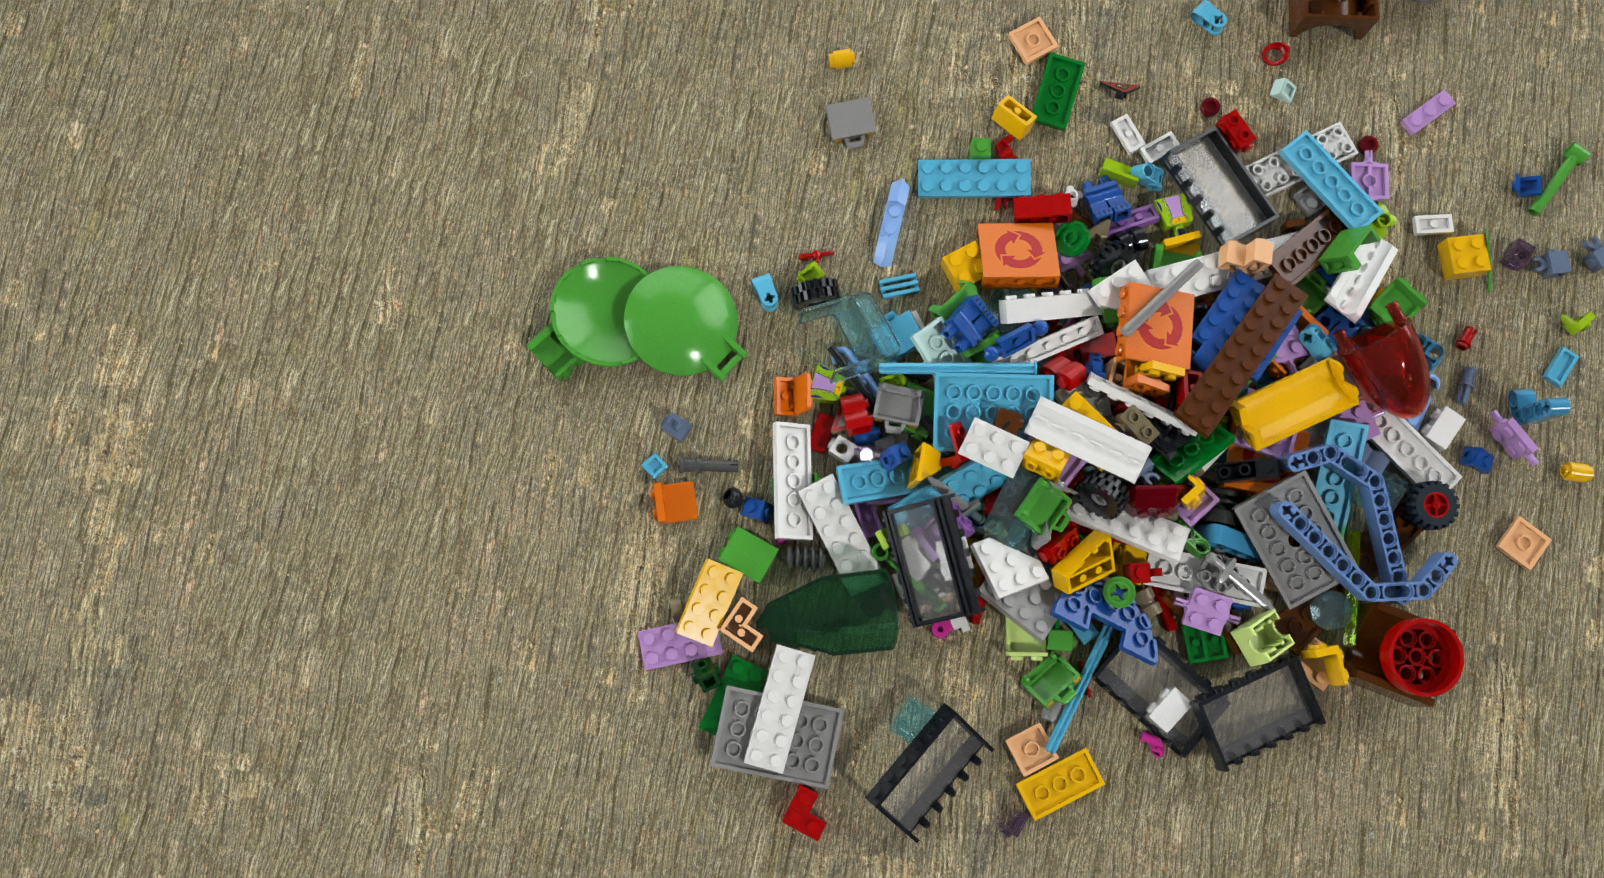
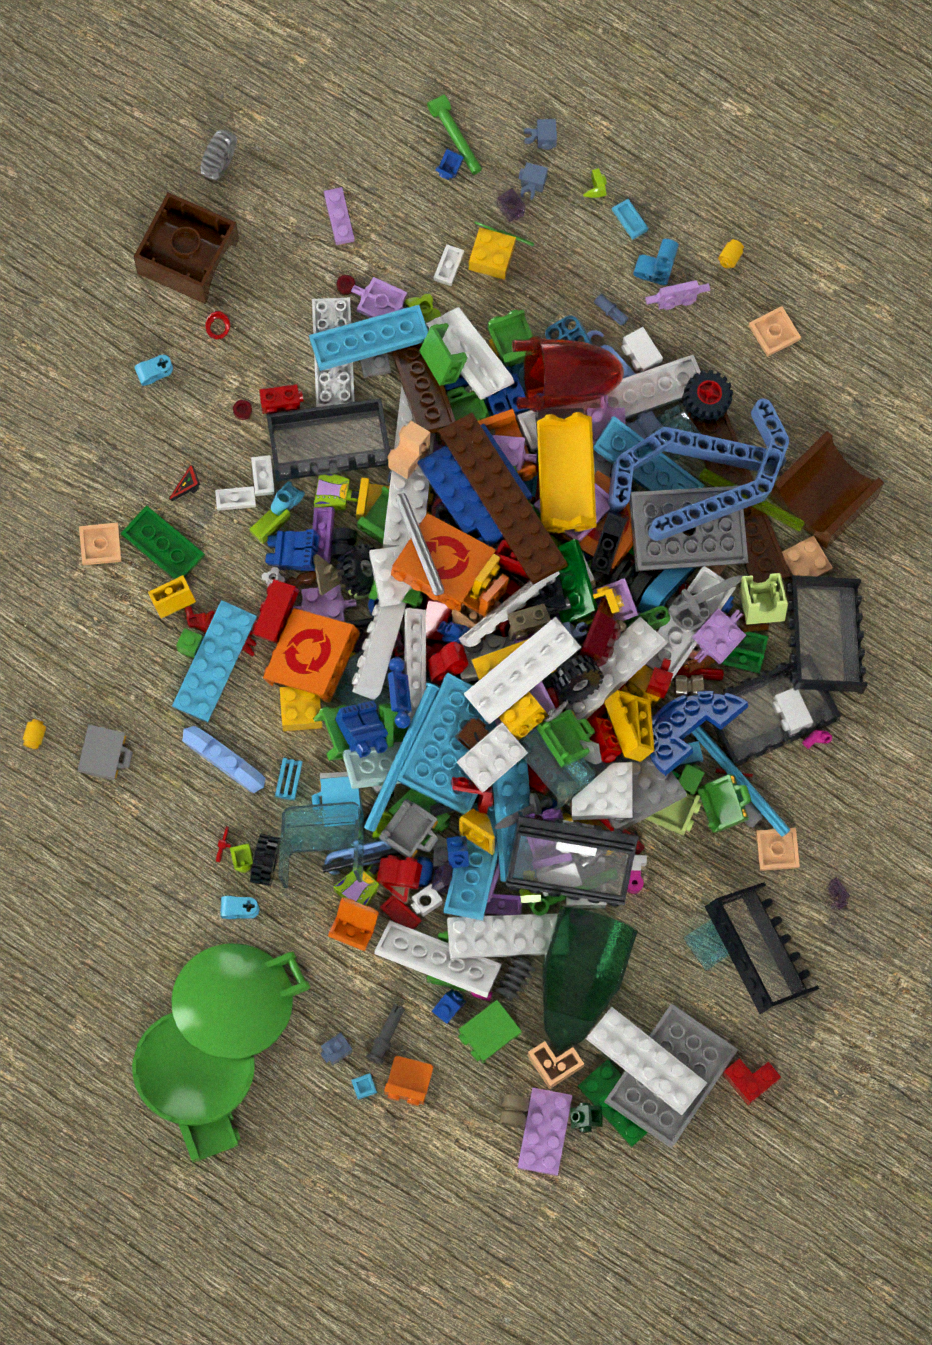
camera: 65 degrees left, 5 degrees down
yellow plate [675,558,743,647] -> none
black piece [722,487,743,509] -> none
yellow plate [1015,747,1105,821] -> none
green tile [1055,221,1091,258] -> none
bright green gear [1103,576,1136,608] -> none
light aqua slope [1270,78,1297,103] -> none
reddish brown tile [1280,218,1306,234] -> none
medium azure piece [1299,324,1337,362] -> none
yellow bracket [1301,643,1349,686] -> none
clear light blue dish [1310,590,1352,630] -> none
red wheel [1379,618,1464,697] -> none
red pin [1455,326,1477,351] -> none
blue bracket [1459,447,1494,474] -> none

